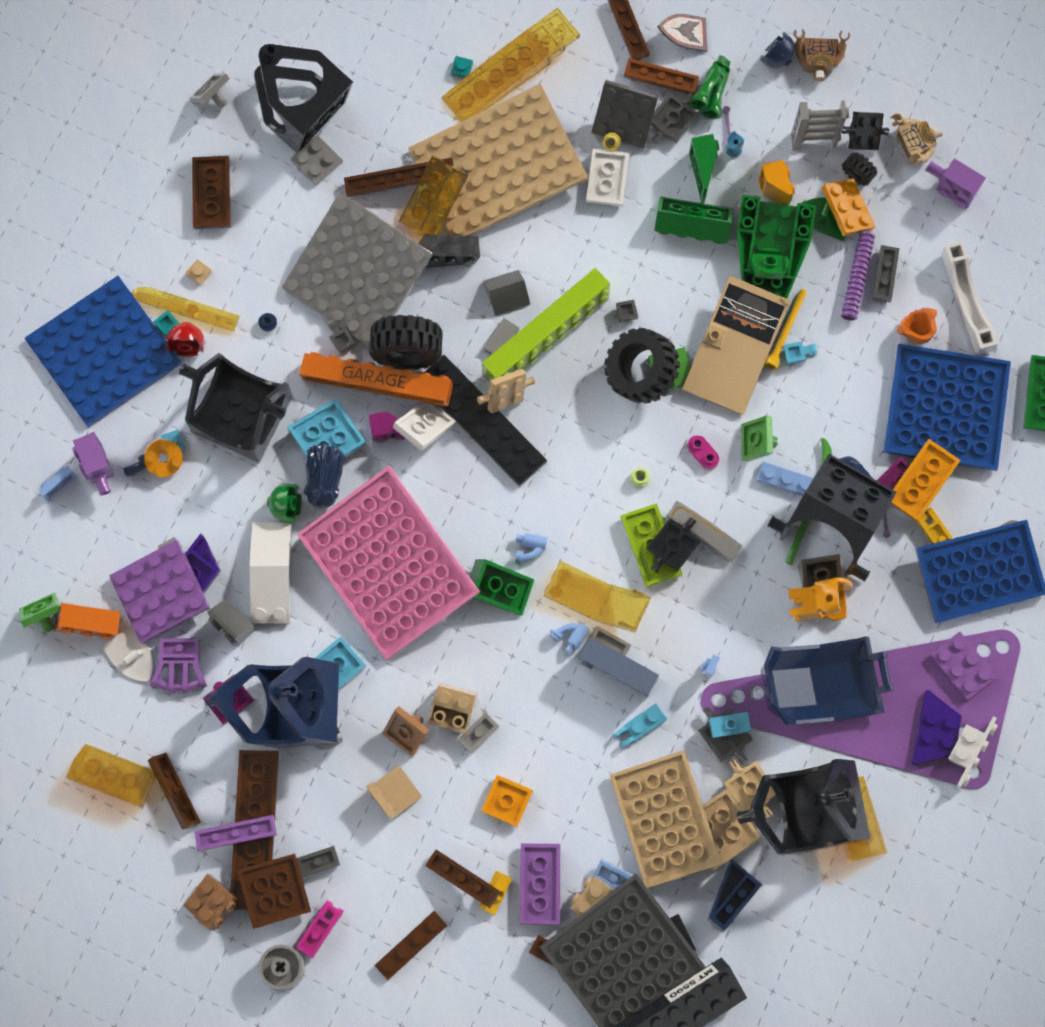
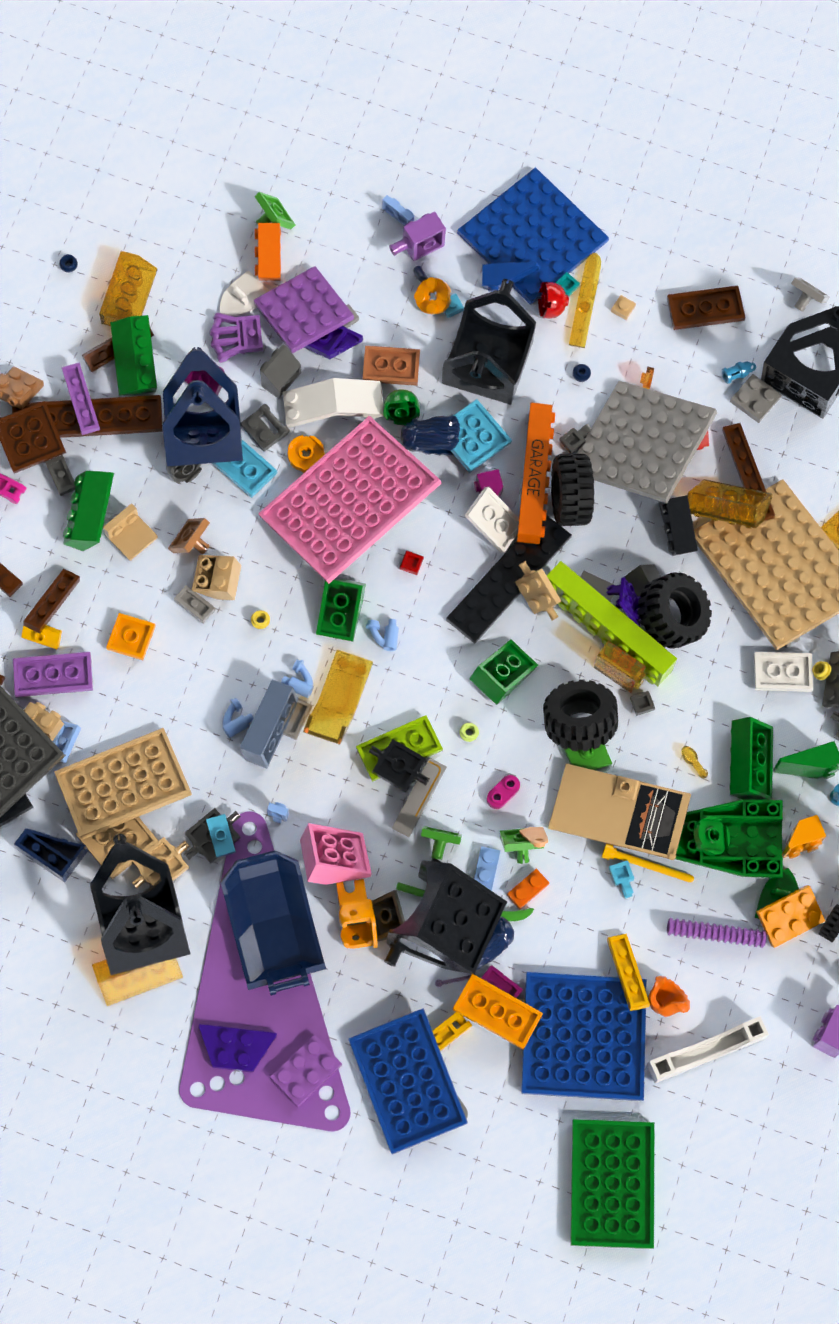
camera: 80 degrees right, 5 degrees down
medium azure hinge [612,703,667,749] -> none
dark grey plate [872,245,900,303] -> none
white bracket [948,716,998,790] -> none
none -> dark blue plate [59,254,78,272]
none -> green slope [63,471,114,551]
none -> green slope [110,315,157,396]
none -> light blue plant [223,698,254,738]
none -> dark grey plate [241,404,290,452]
none -> light yellow plate [251,610,270,629]
none -> light orange plate [287,435,325,473]
none -> bright pink slope [300,823,372,885]
none -> nougat plate [363,346,420,386]
none -> red tile [400,551,424,575]
none -> bright green tile [421,826,462,860]
none -> green slope [469,639,538,705]
none -> blue slope [482,262,540,292]
none -> orange plate [507,868,550,909]
none -> light nougat piece [519,827,548,848]
none -> clear yellow brick [594,641,646,693]
none -> dark purple plate [606,577,641,627]
none -> yellow tile [607,933,650,1011]
none -> black tyre [638,572,712,649]
none -> clear orange plate [640,366,654,389]
none -> clear yellow piece [681,746,708,779]
none -> dark azure piece [721,361,756,384]

